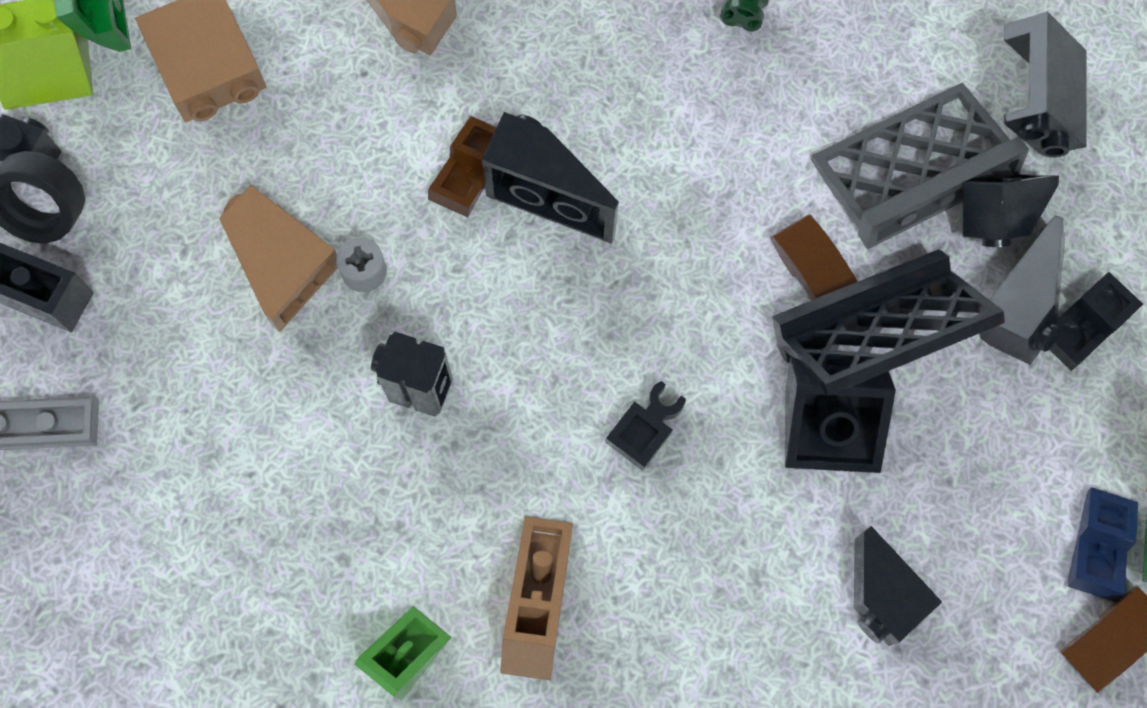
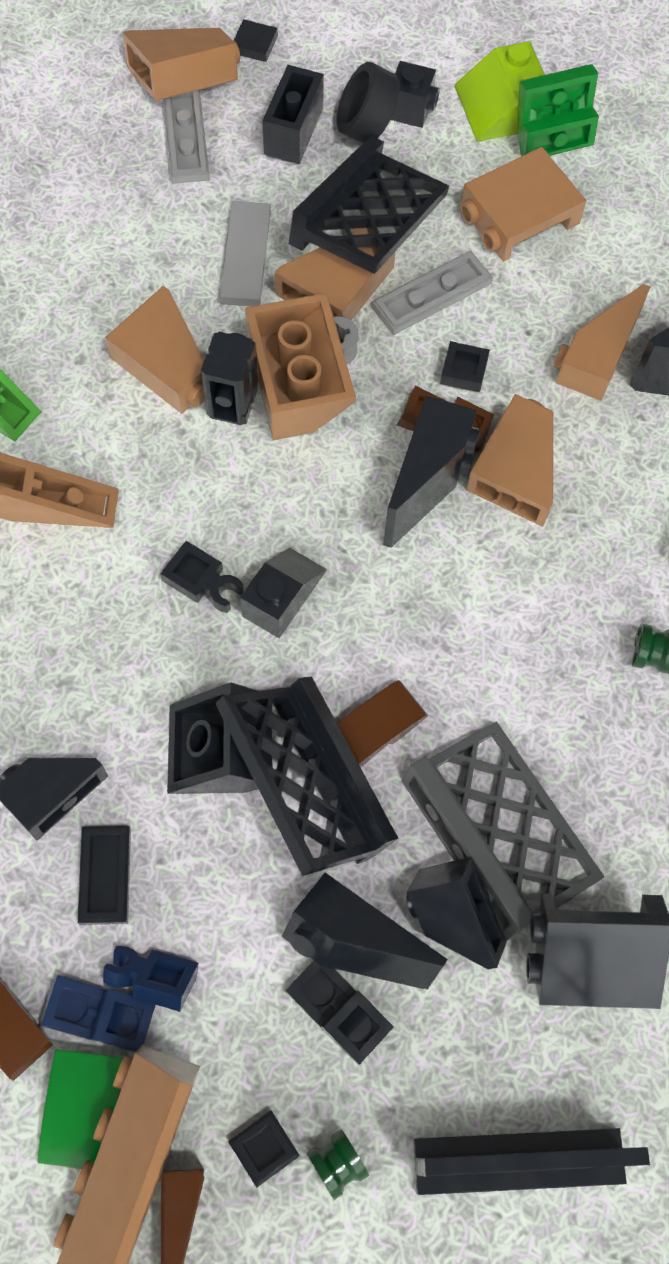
camera: 85 degrees right, 5 degrees down
none -> black tile [77,826,131,925]
none -> dark blue plate [103,946,199,1012]
none -> medium nougat slope [105,286,205,414]
none -> light grey tile [220,201,271,307]
none -> black slope [240,548,327,639]
none -> medium nougat slope [245,293,356,440]
none -> black fence [288,136,449,274]
none -> light grey tile [372,250,493,336]
none -> black plate [440,341,490,393]
none -> medium nougat slope [466,394,554,527]

